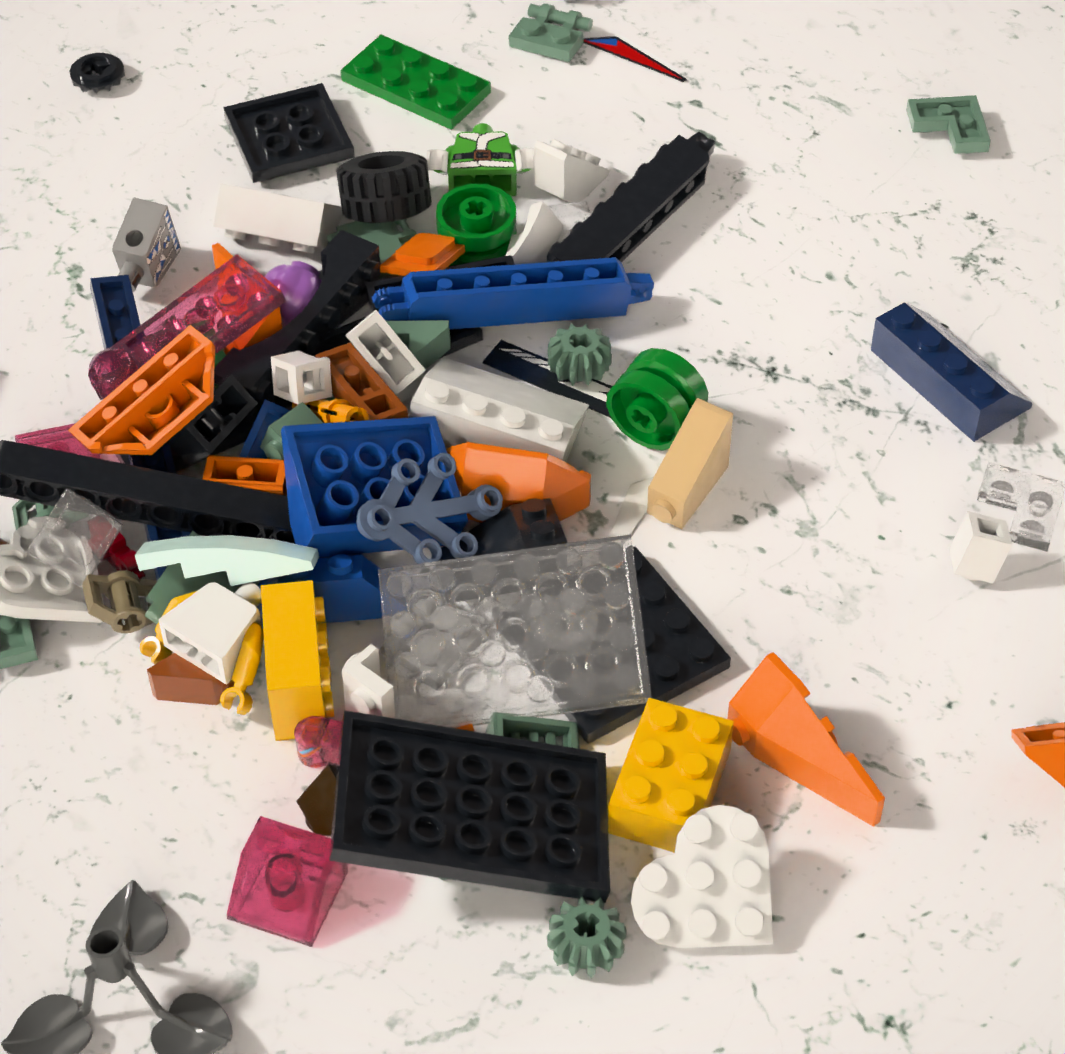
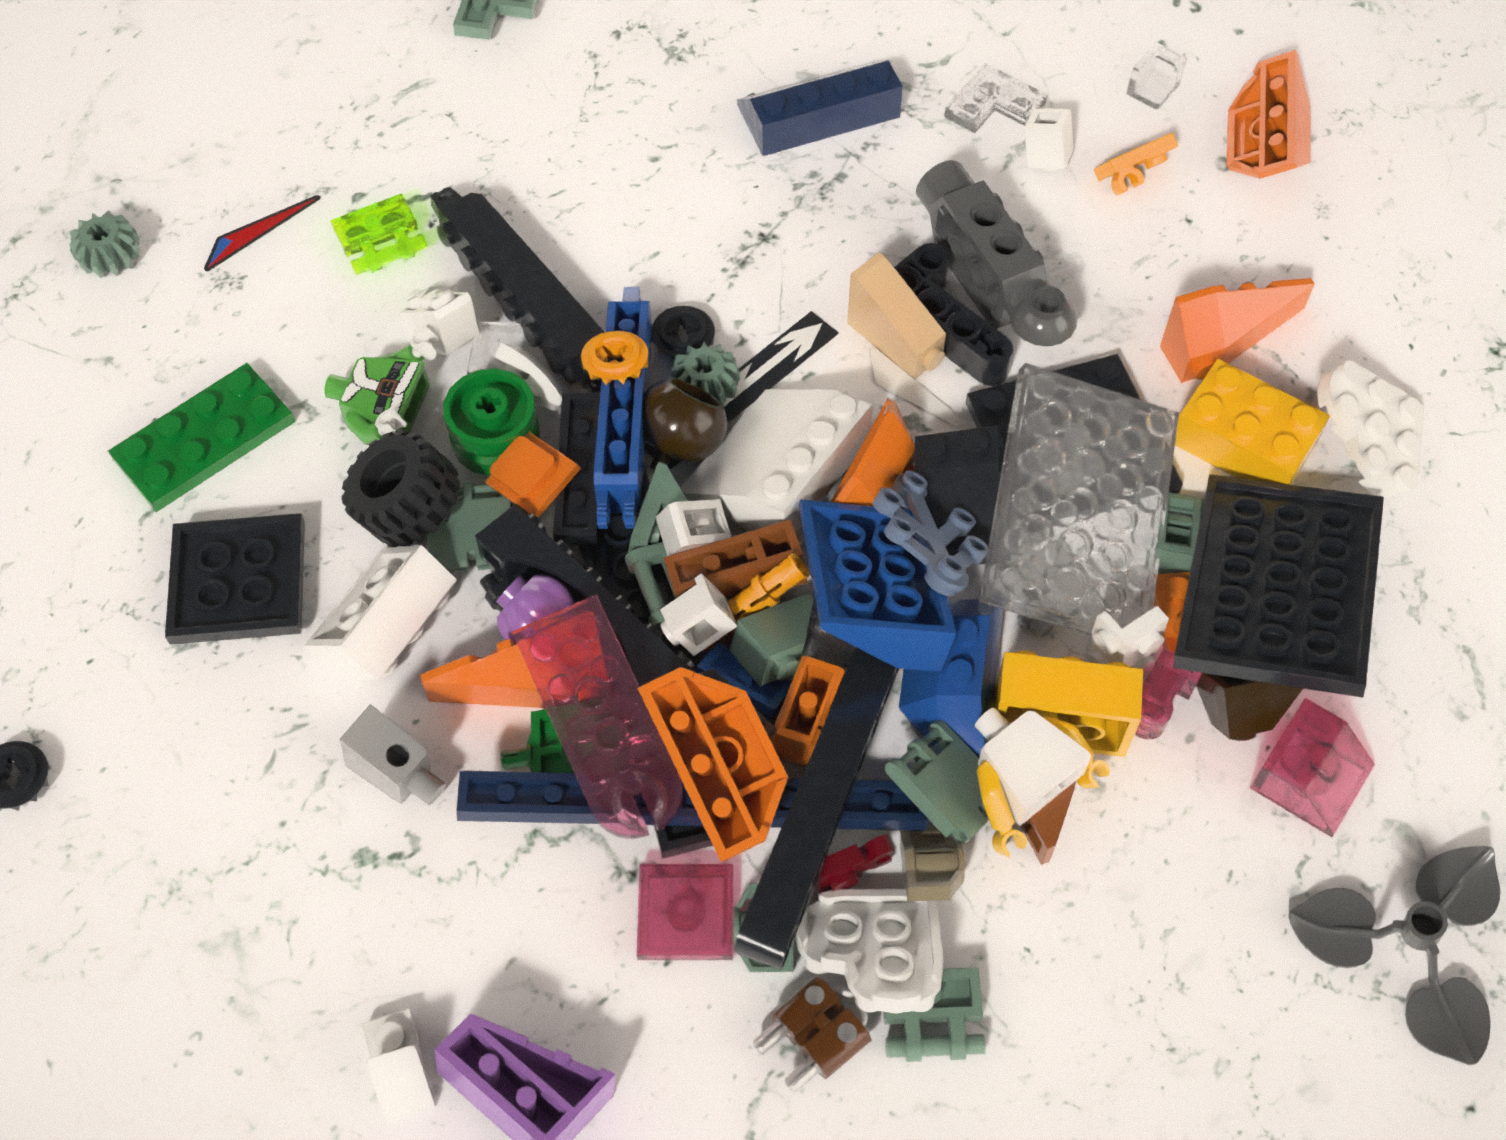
camera: 75 degrees left, 10 degrees up
clear piece [26,488,123,588] -> none
light aqua slope [135,535,319,586] -> none
sand green plate [508,3,593,62] -> none
sand green gear [547,897,626,979] -> none
green wheel [606,348,709,450] -> none
none -> clear neon green plate [330,193,428,275]
none -> light orange gear [581,331,648,385]
none -> dark brown piece [643,377,728,471]
none -> black gear [651,306,715,361]
none -> black beam [894,243,1013,386]
none -> dark grey brick [916,160,1077,347]
none -> light orange plate [1094,132,1178,196]

